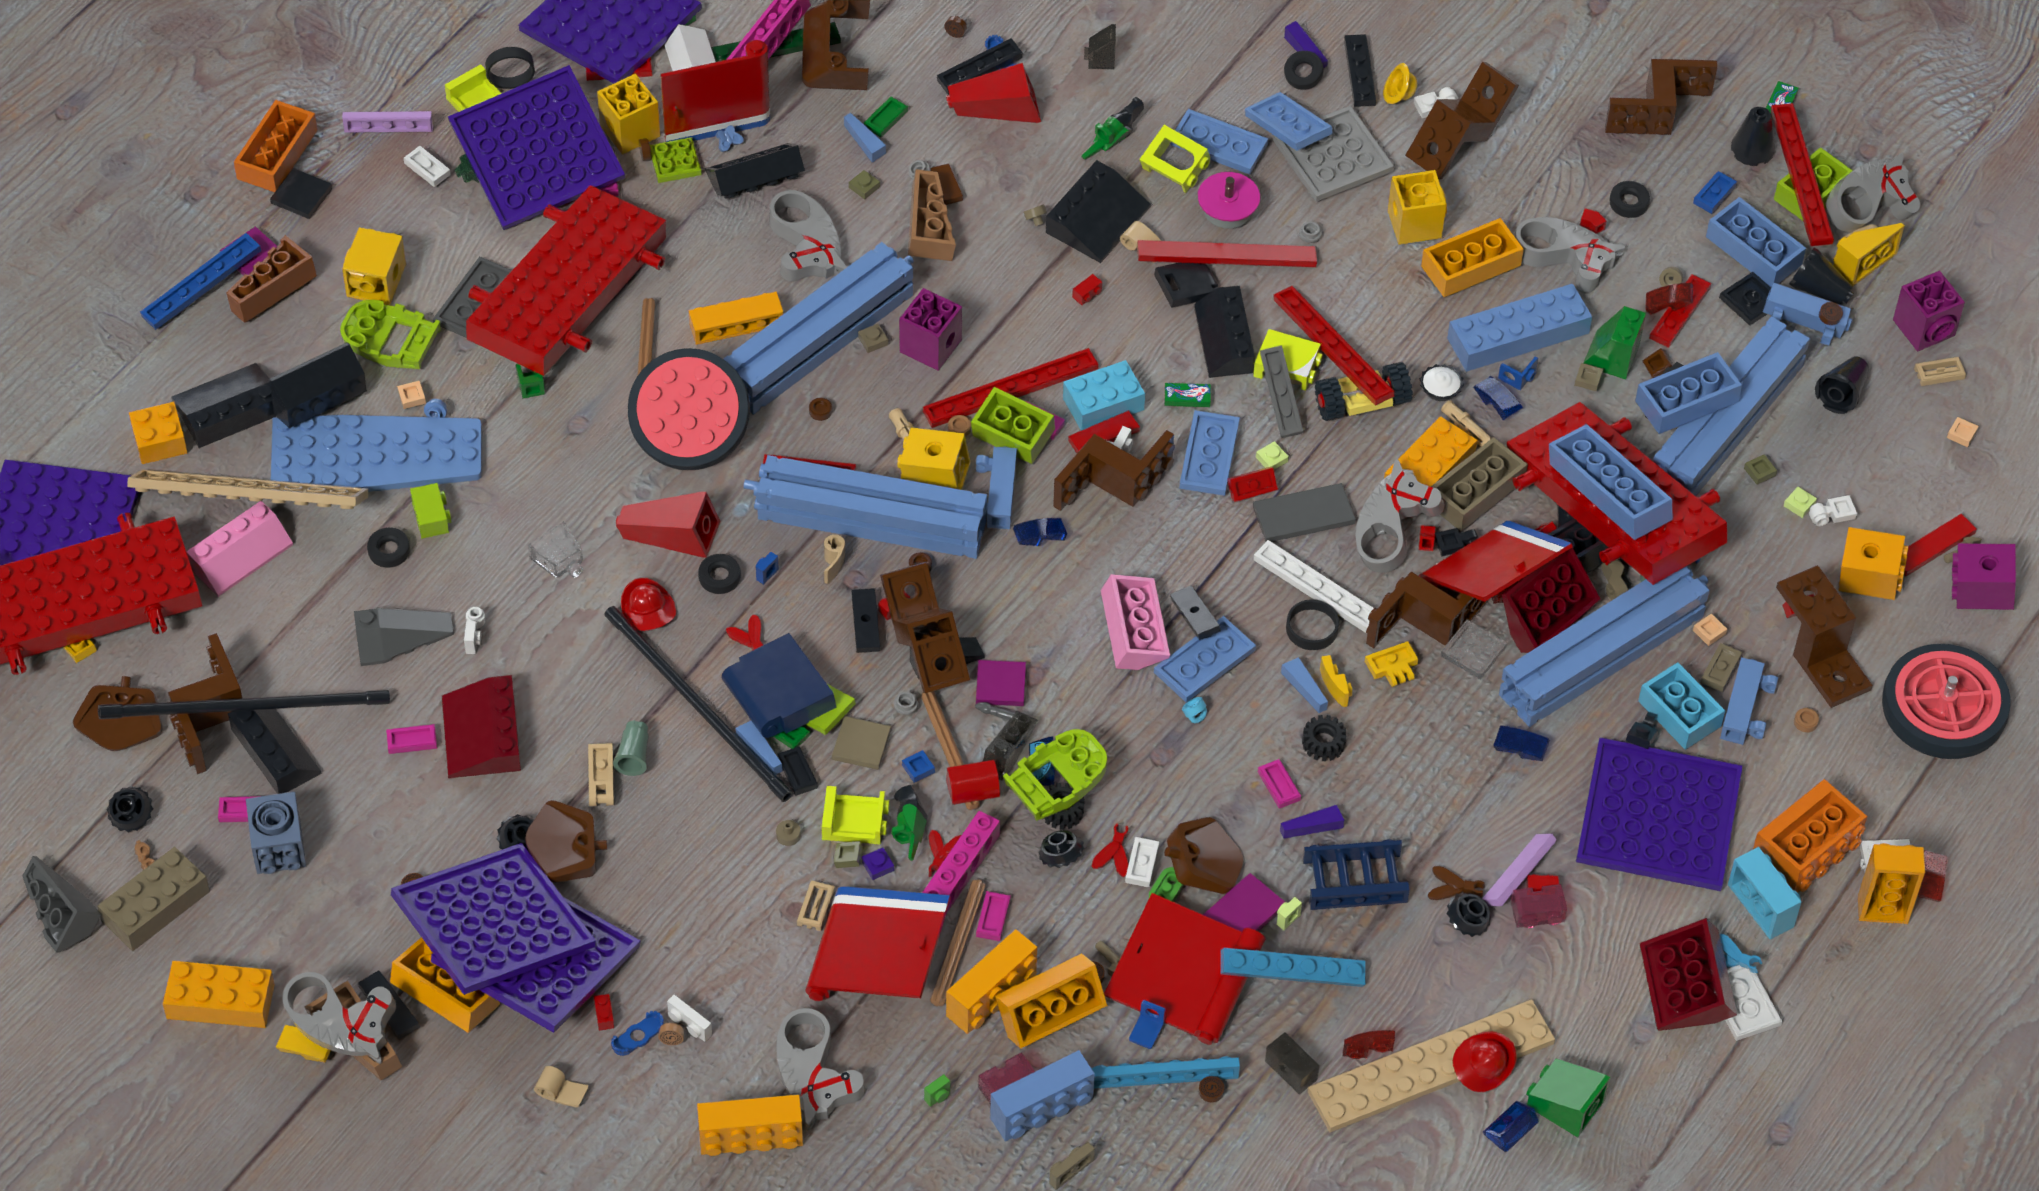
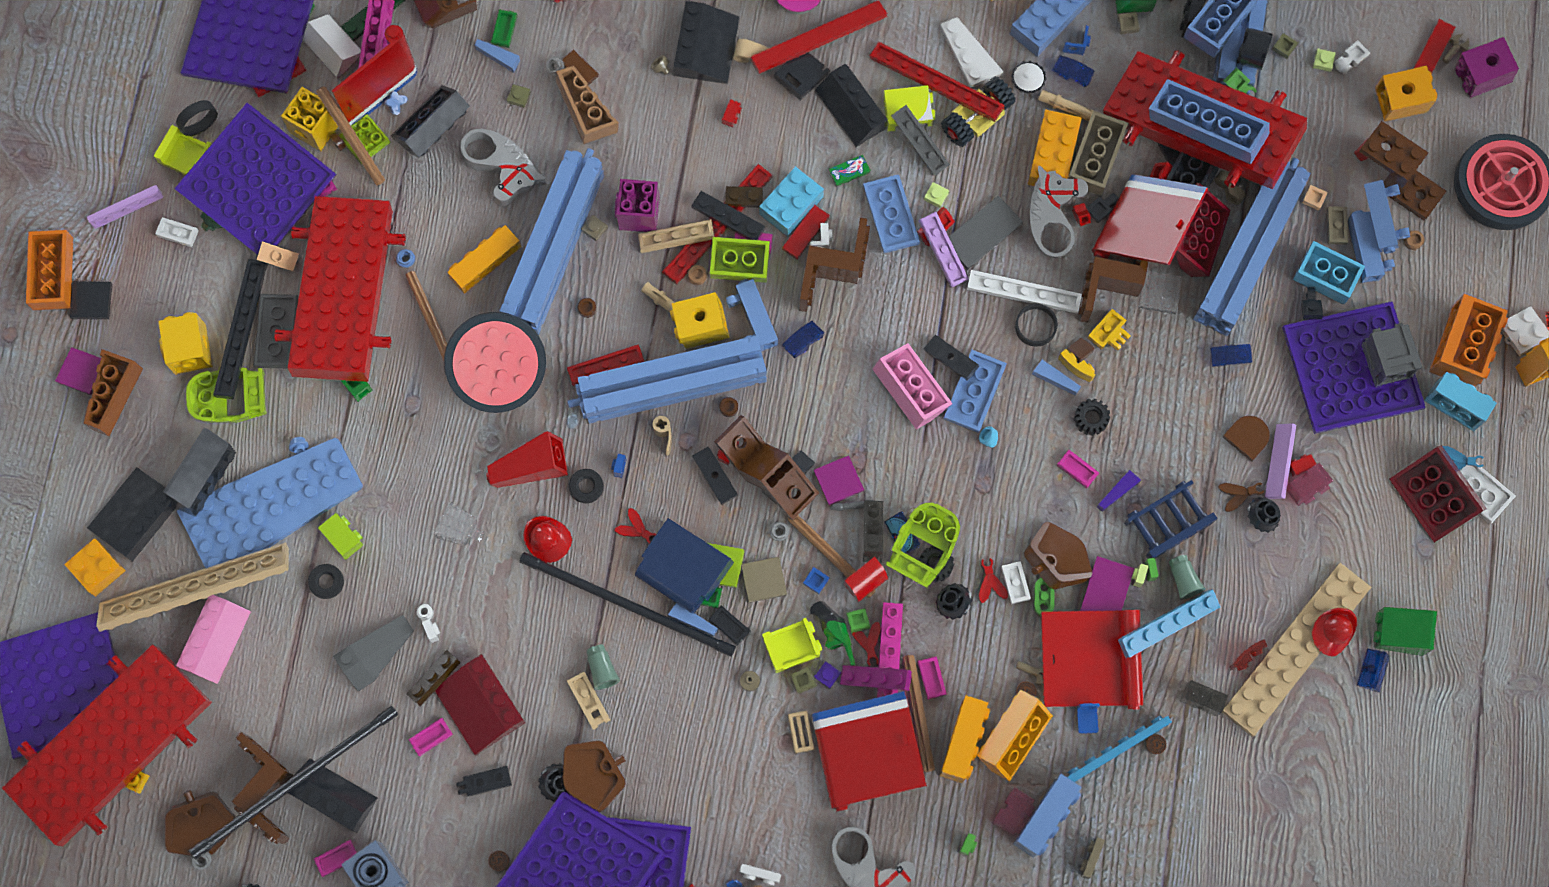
camera: 25 degrees left, 20 degrees up
blue plate [140,233,262,330] -> none
light nougat plate [397,381,426,409] -> none
none -> light grey plate [191,852,212,870]
none -> black tile [213,259,268,400]
none -> light nougat plate [256,242,299,271]
none -> medium nougat axle [316,86,385,185]
none -> medium blue plate [396,249,415,268]
none -> dark brown plate [406,650,461,707]
none -> black hinge [456,766,512,797]
none -> tan tile [638,220,714,253]
none -> black plate [691,191,765,240]
none -> dark brown plate [725,186,763,208]
none -> magenta plate [840,665,912,691]
none -> bright green tile [846,608,870,633]
none -> lavender tile [918,212,969,288]
none -> white wing [940,17,1004,88]
none -> reddish brown slope [1067,337,1095,363]
none -> bright green tile [1144,558,1159,582]
none -> sand green plant [1169,555,1205,600]
none -> bright green plate [1223,67,1257,94]
none -> reddish brown tile [1223,416,1270,461]
none -> black brick [1237,28,1273,70]
none -> dark grey container [1361,323,1423,387]
none -> medium blue brick [1364,180,1410,254]

